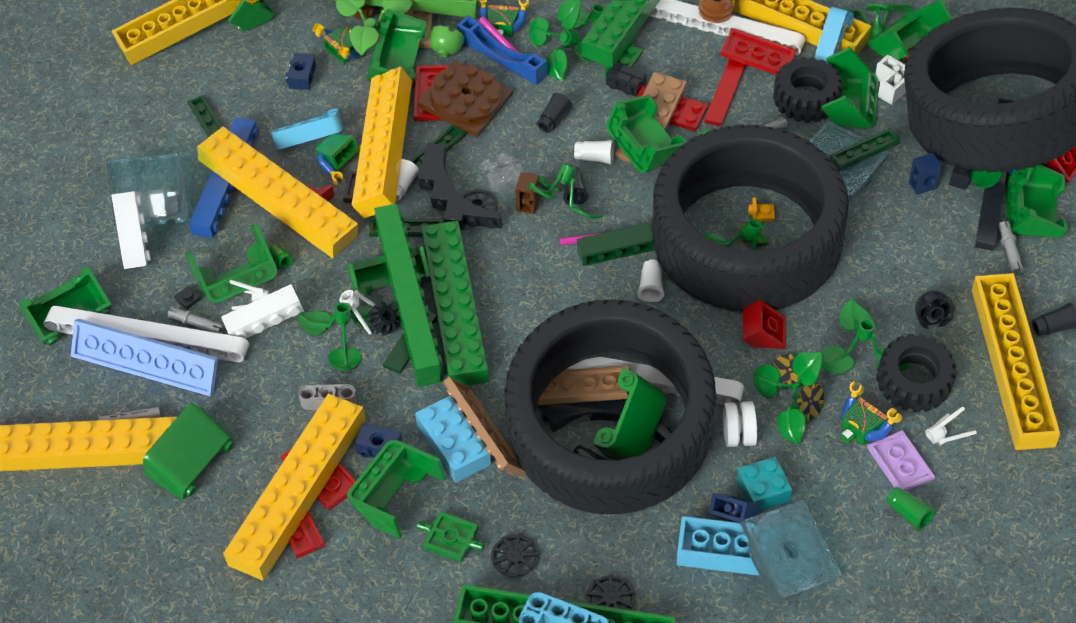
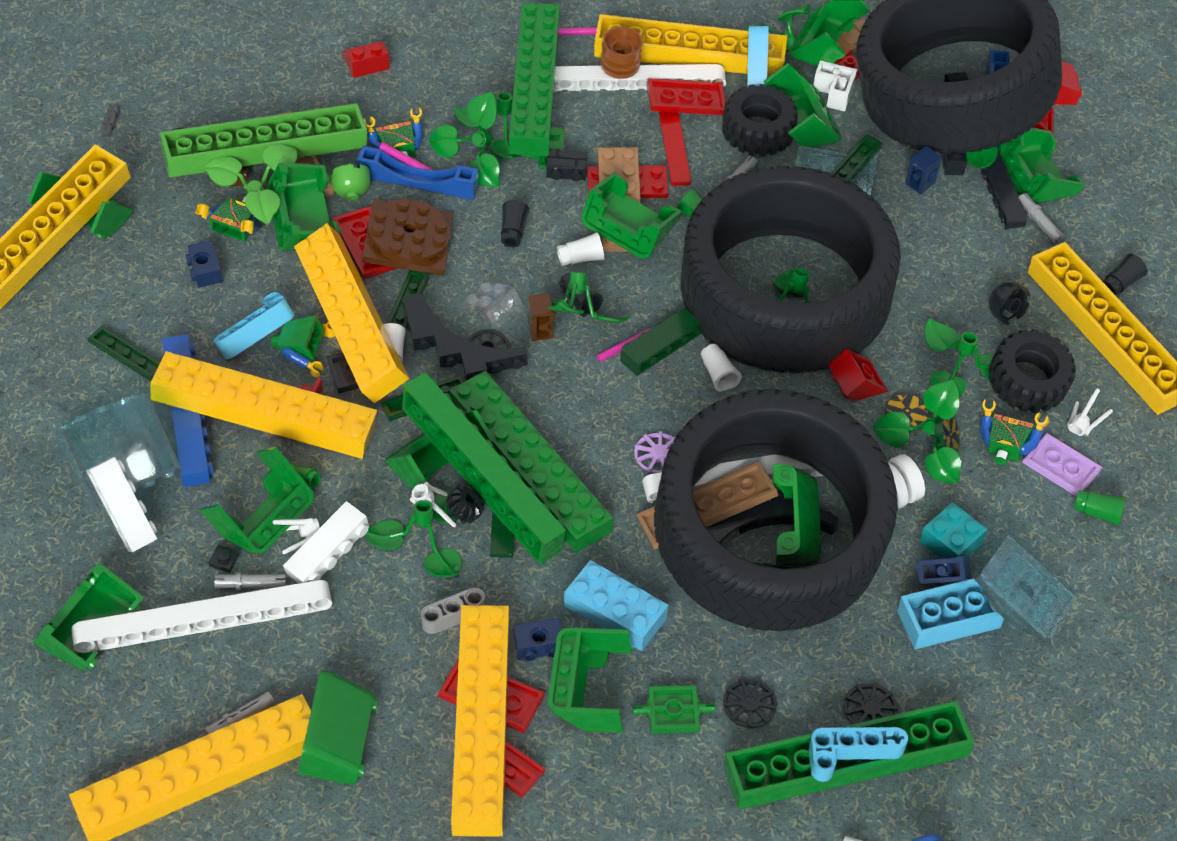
camera: 30 degrees left, 0 degrees up
light blue plate [71,319,218,396] -> none
medium nougat plate [444,377,526,477] -> none
light orange bracket [748,197,775,222] -> none

